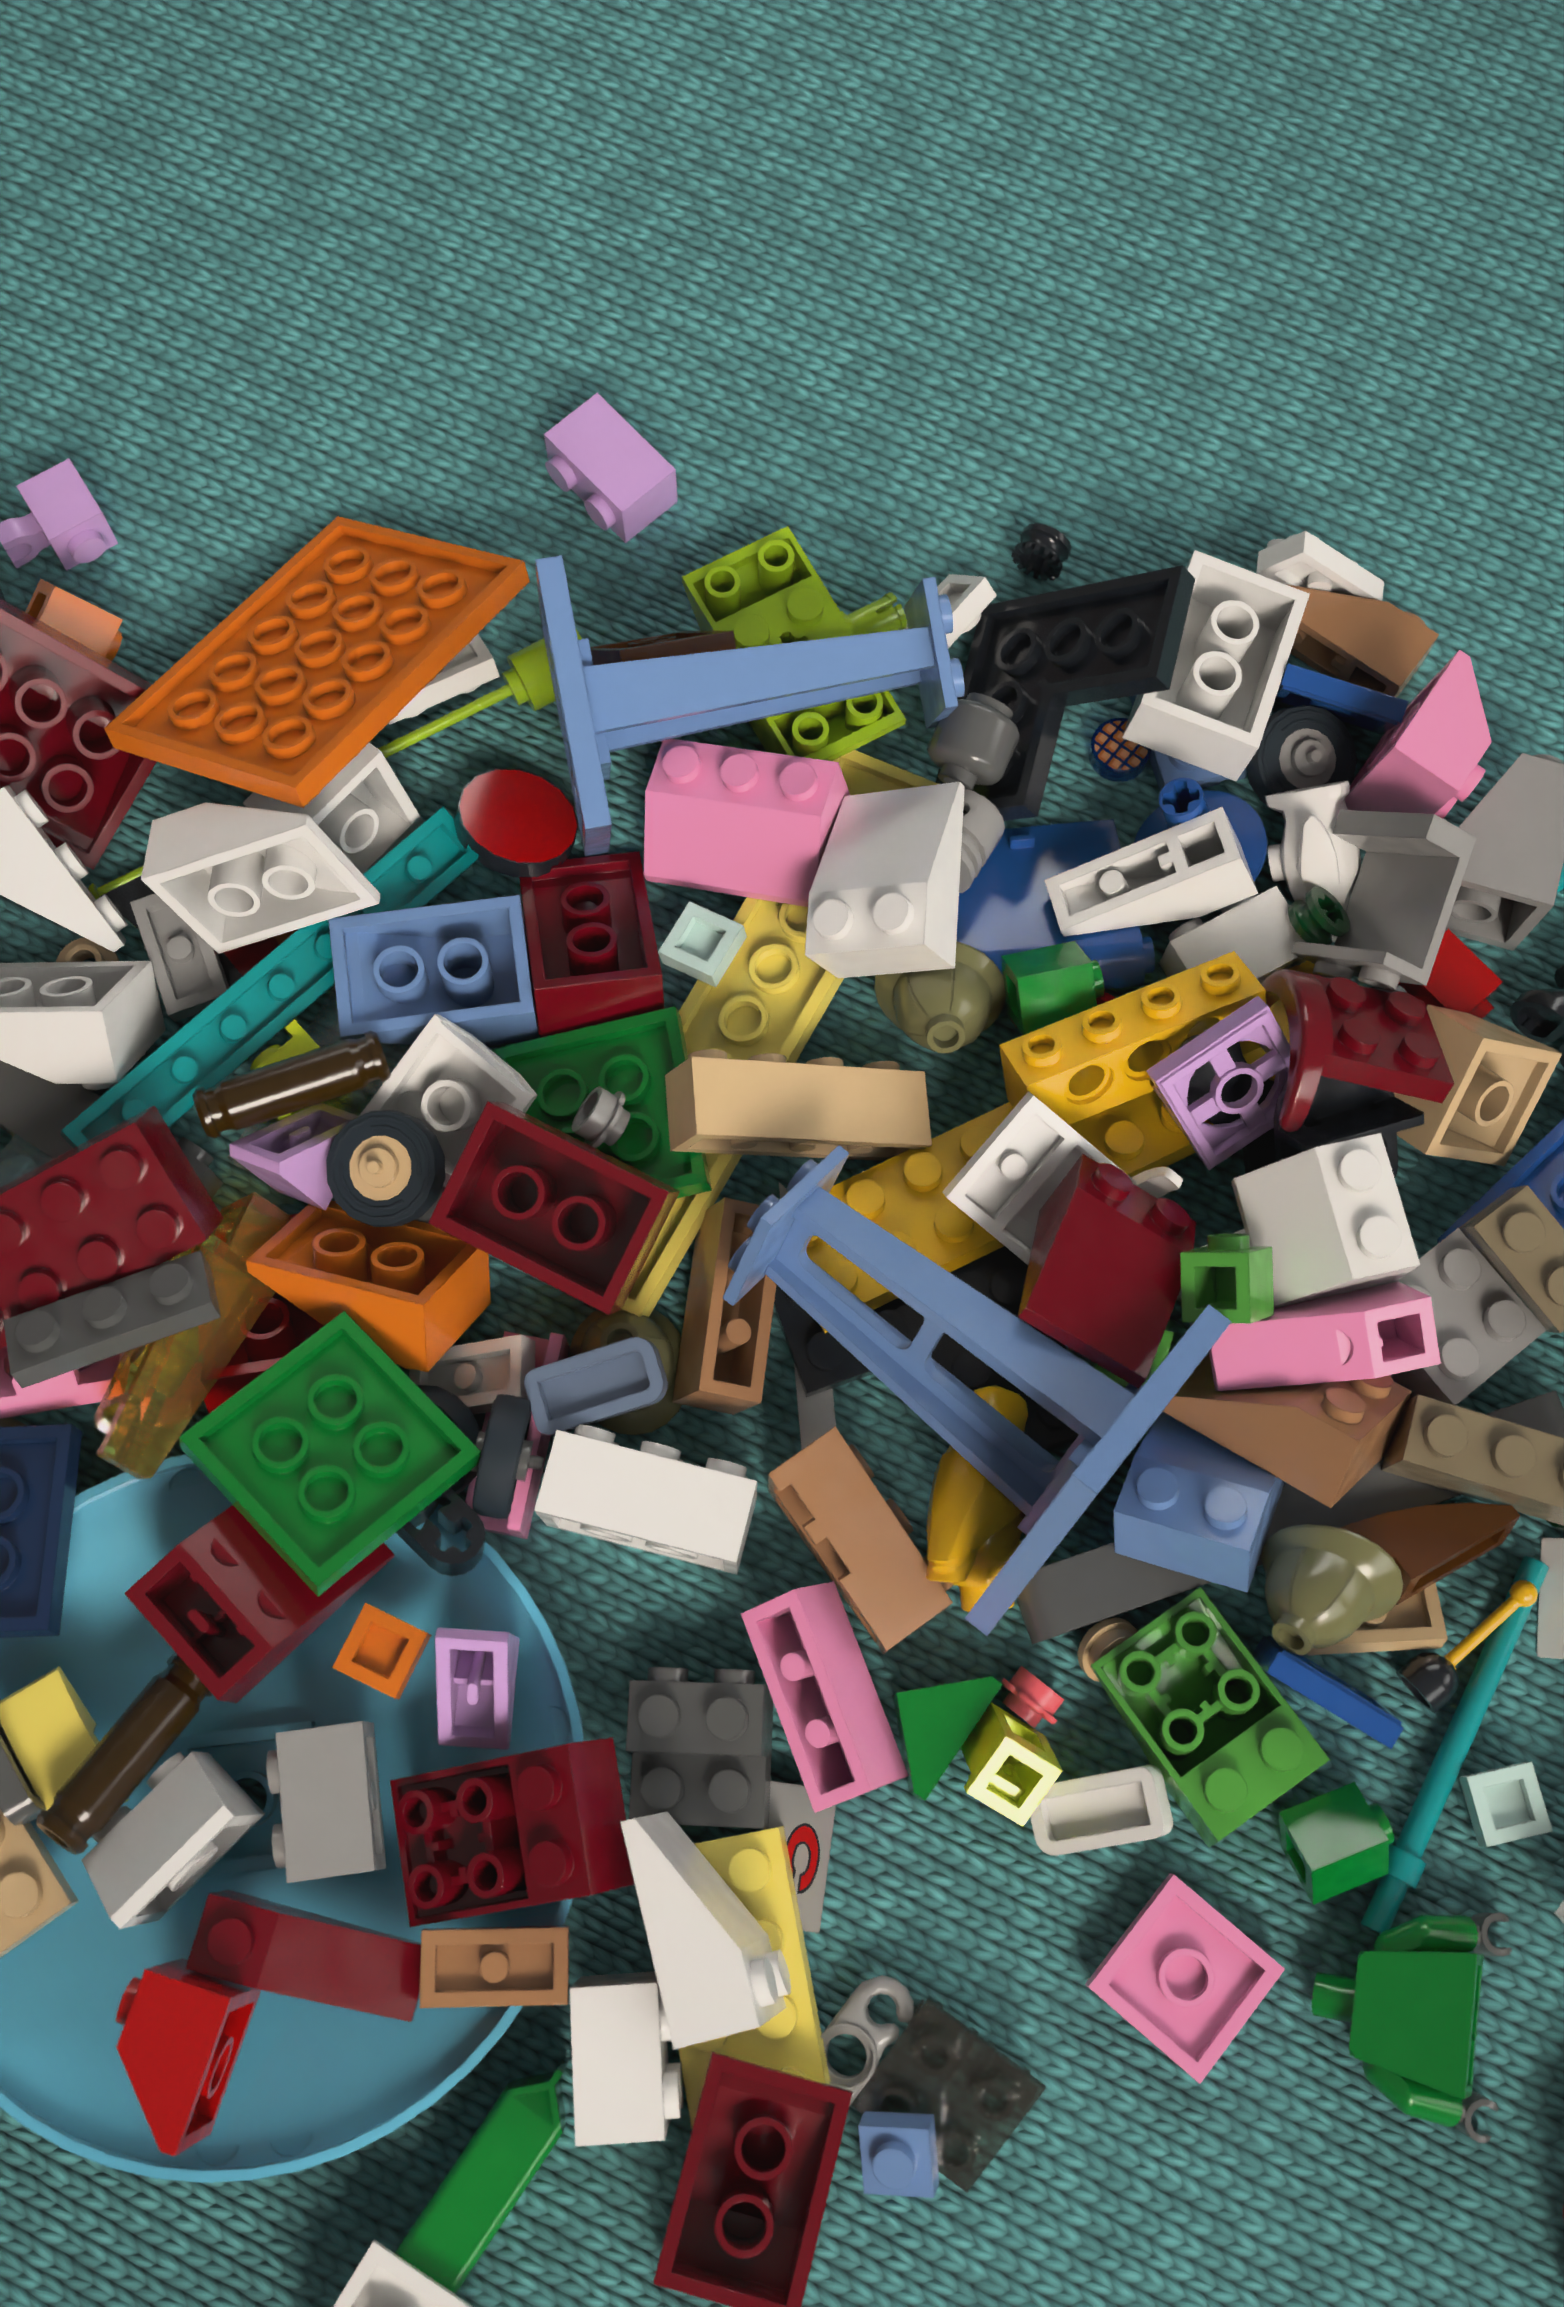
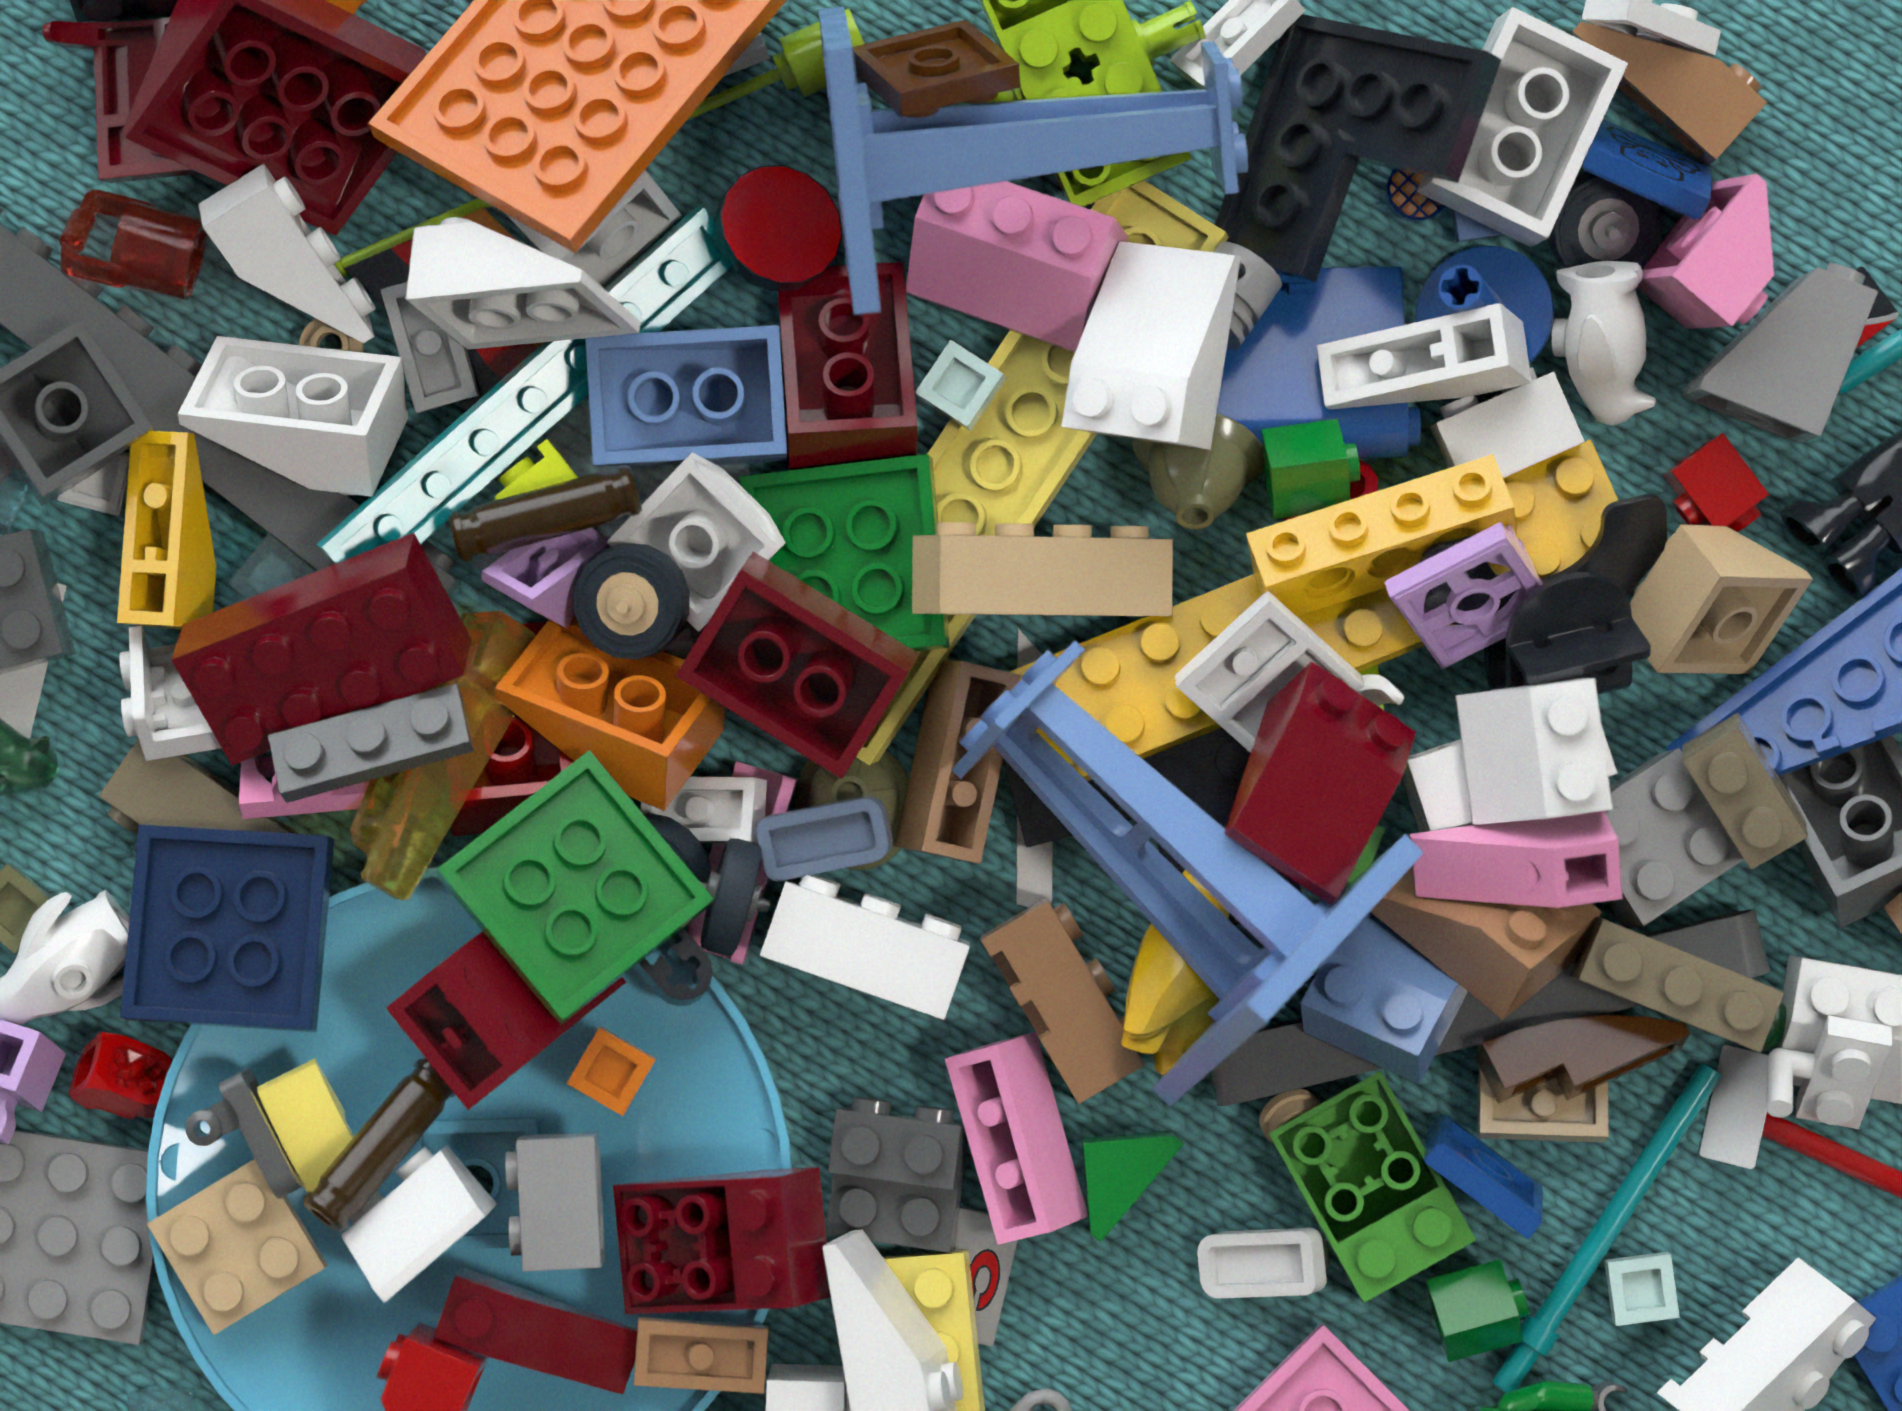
camera: 10 degrees right, 15 degrees up
lavender slope [435,1627,520,1750] -> none
light grey plate [572,1086,630,1148] -> none
dark grey head [927,693,1020,790] -> none
neon yellow brick [961,1702,1062,1827] -> none
coral plate [1001,1666,1064,1728] -> none
bright green brick [1180,1234,1274,1324] -> none
dark red piece [1261,969,1455,1132] -> none
olive hat [1261,1524,1403,1655] -> none
dark green bush [1288,886,1350,945] -> none
light grey panel [1292,810,1477,991] -> none
hinge [1396,1580,1538,1713] -> none

